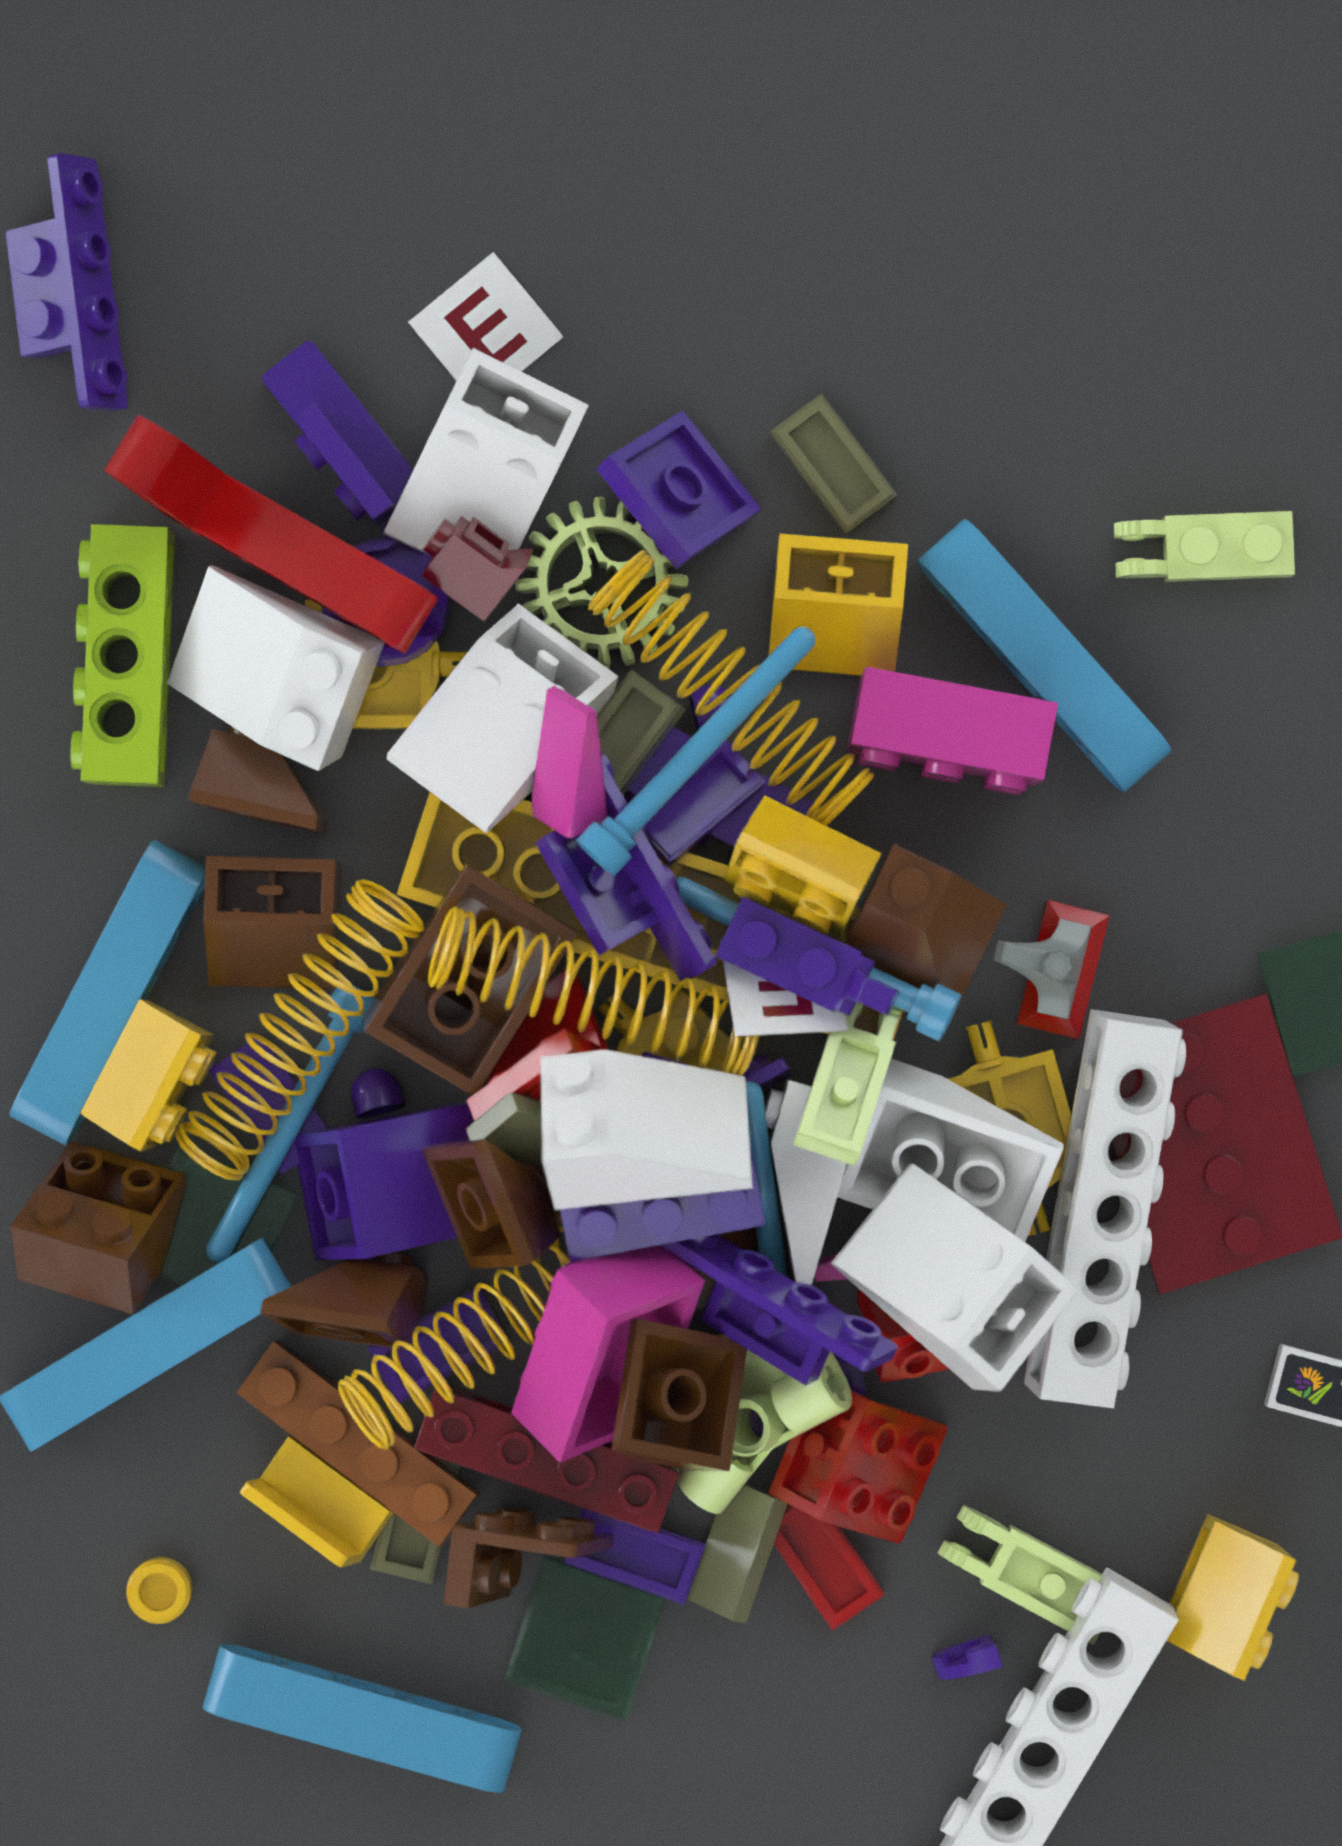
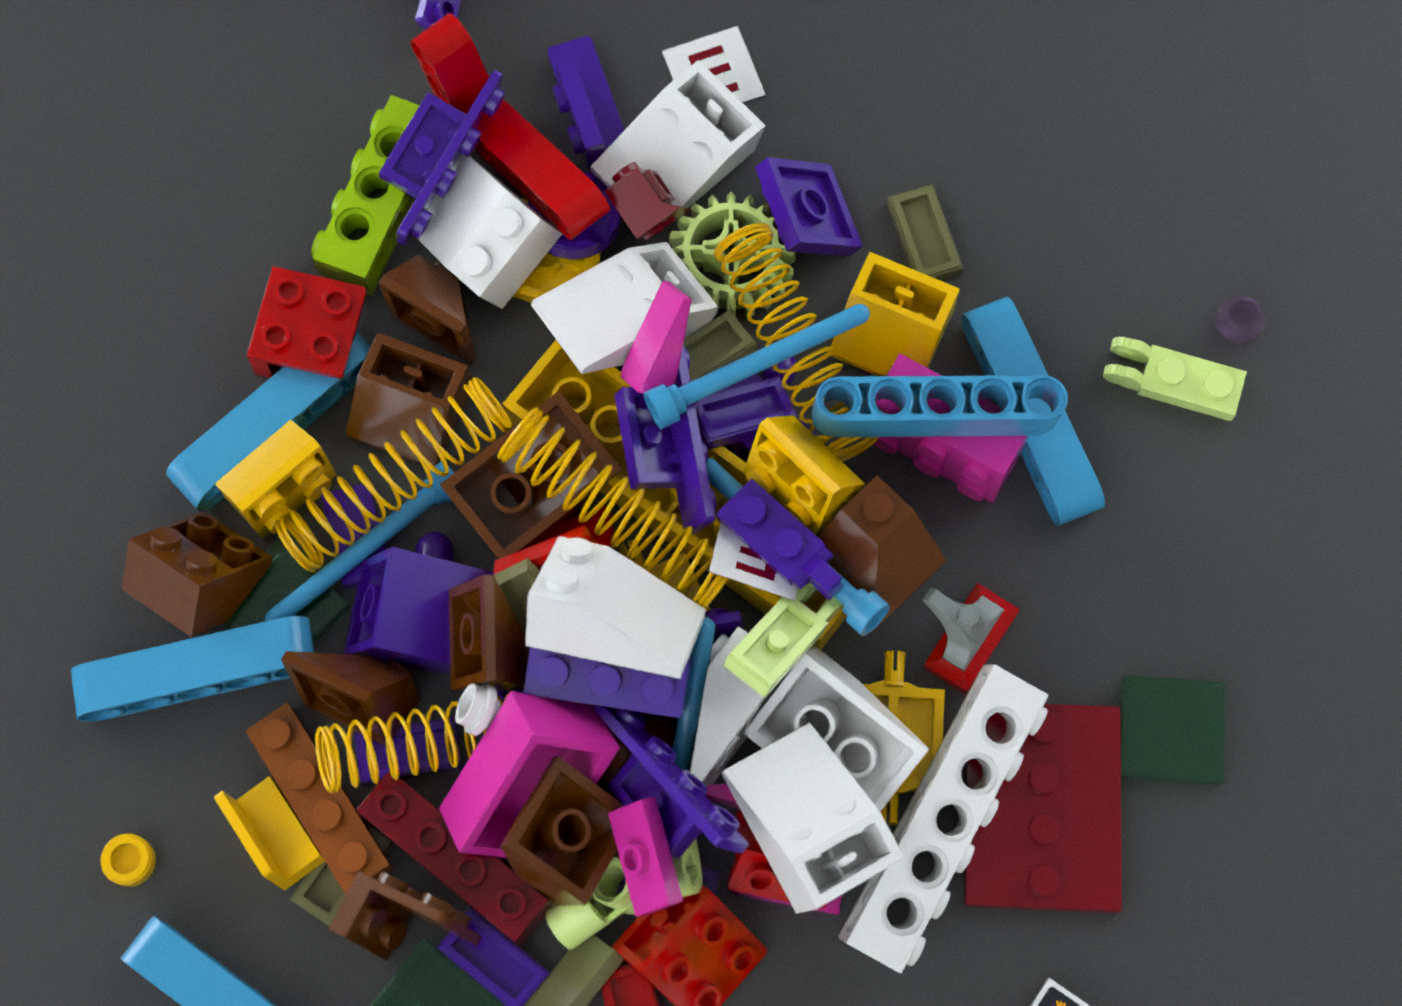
camera: 25 degrees right, 15 degrees down
none -> red bracket [246,266,367,379]
none -> dark purple bracket [379,69,506,246]
none -> white plate [455,683,501,736]
none -> dark pink plate [608,797,684,917]
none -> dark azure beam [811,375,1068,437]
none -> clear purple plate [1215,296,1265,344]

